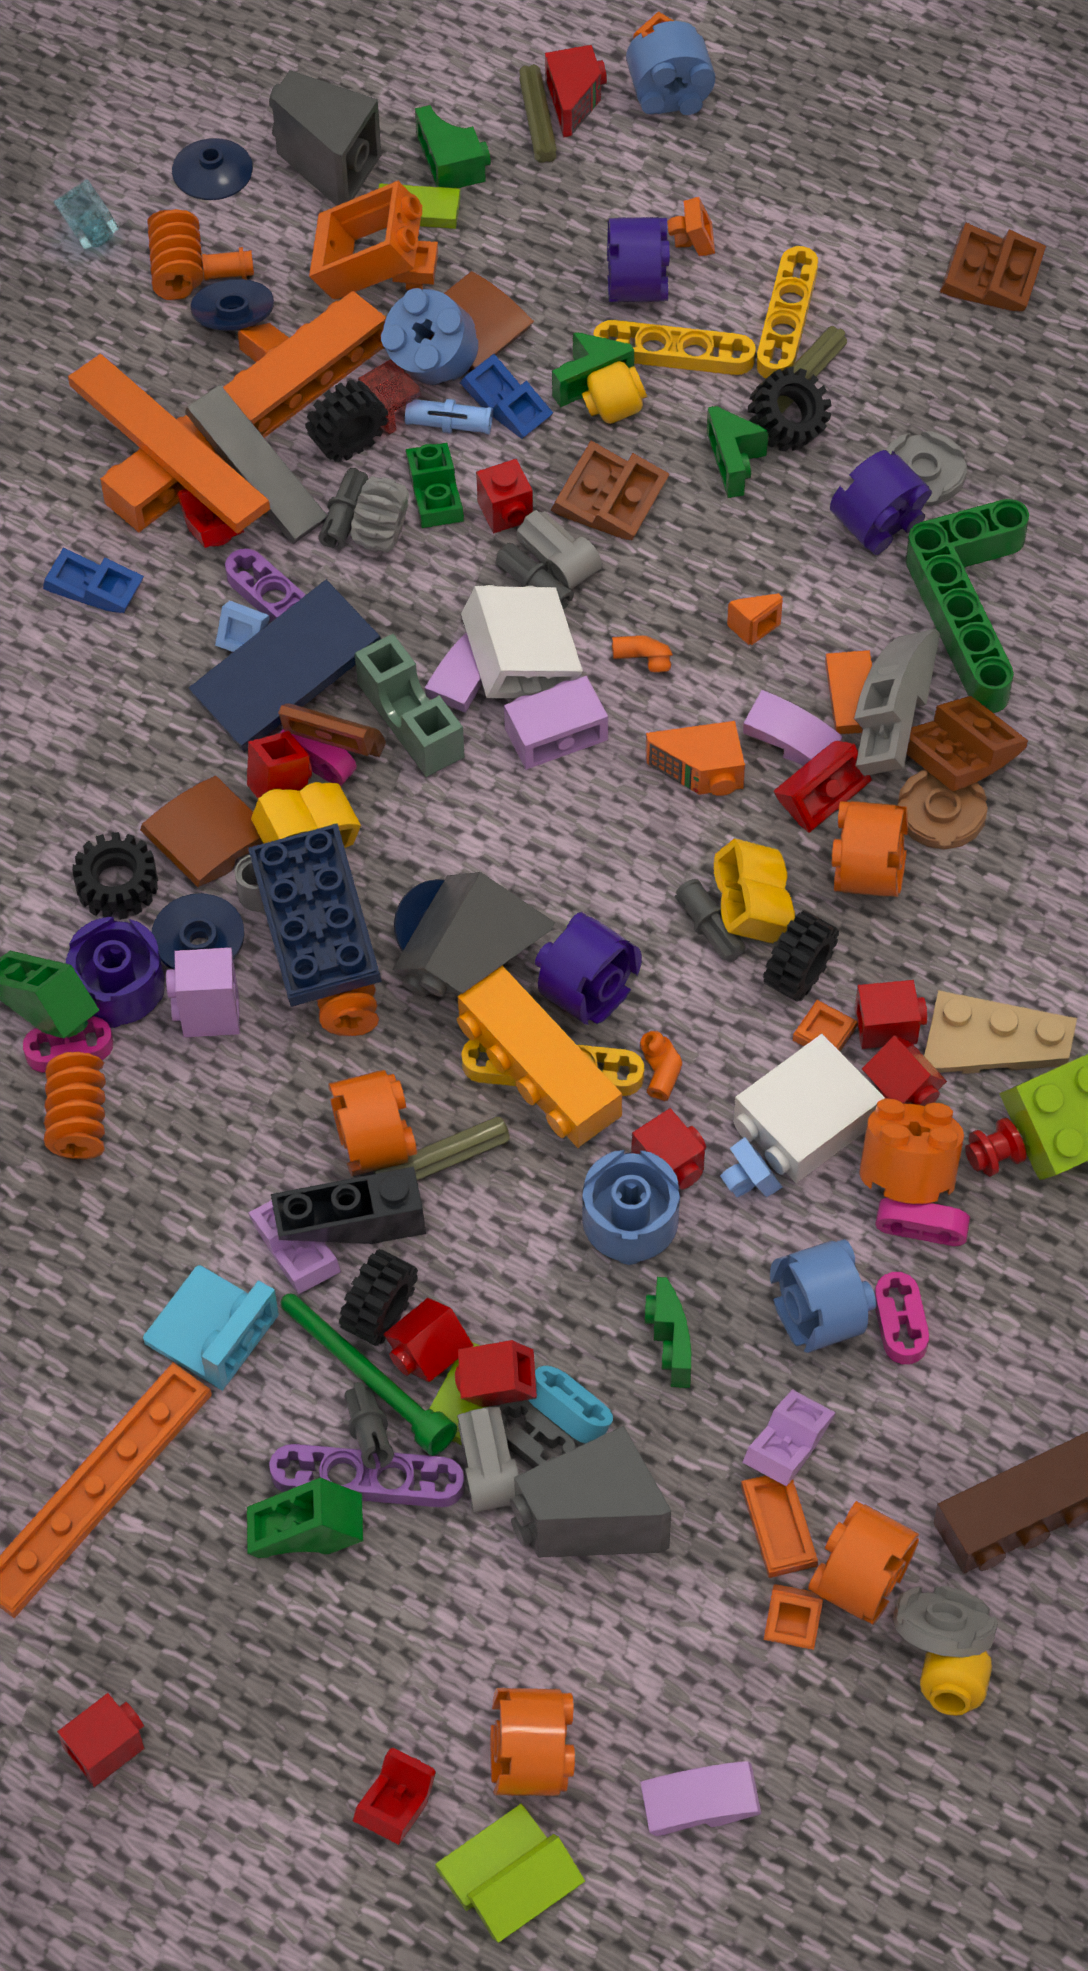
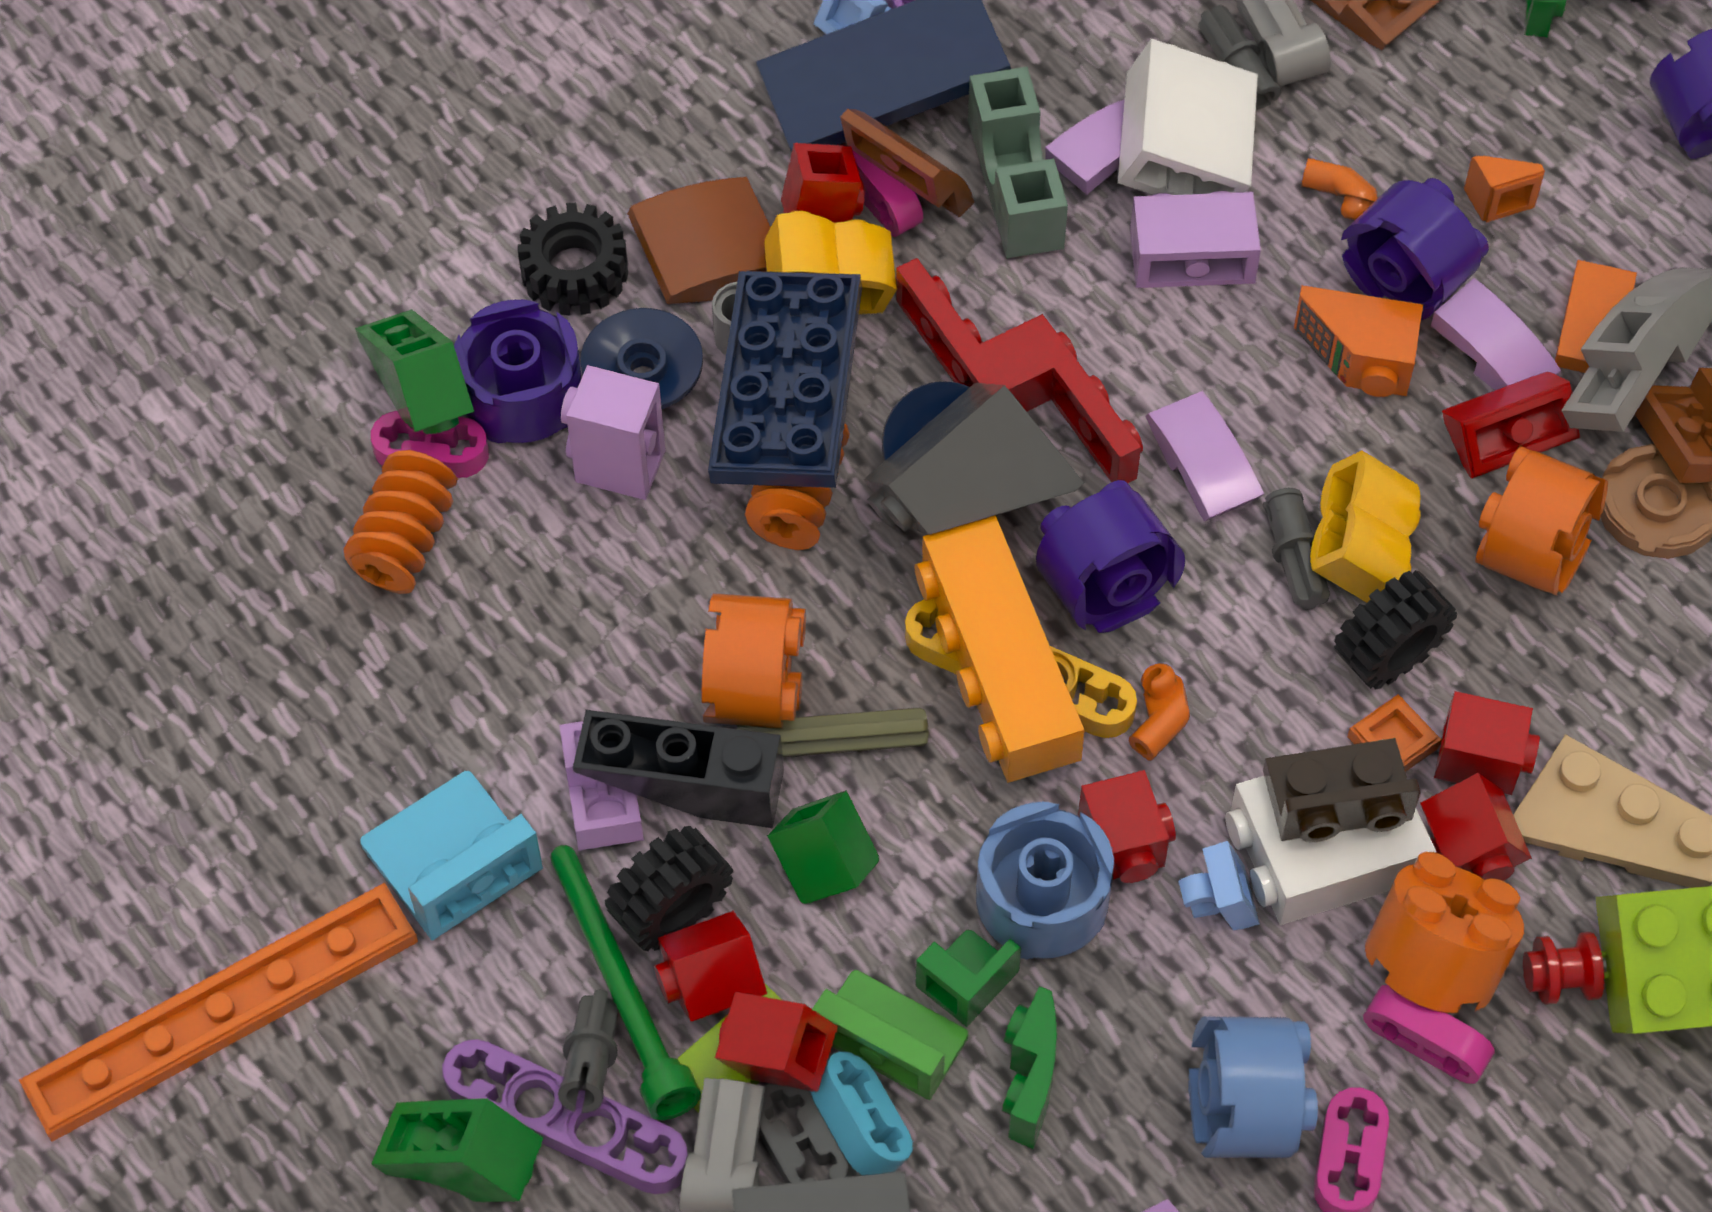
camera: 20 degrees right, 0 degrees up
none -> green panel [767,790,879,904]
none -> bright green panel [812,970,968,1101]
none -> red bracket [896,258,1143,483]
none -> green panel [915,930,1021,1027]
none -> lavender slope [1145,391,1264,522]
none -> dark brown bracket [1263,738,1421,842]
none -> dark purple brick [1341,178,1489,321]

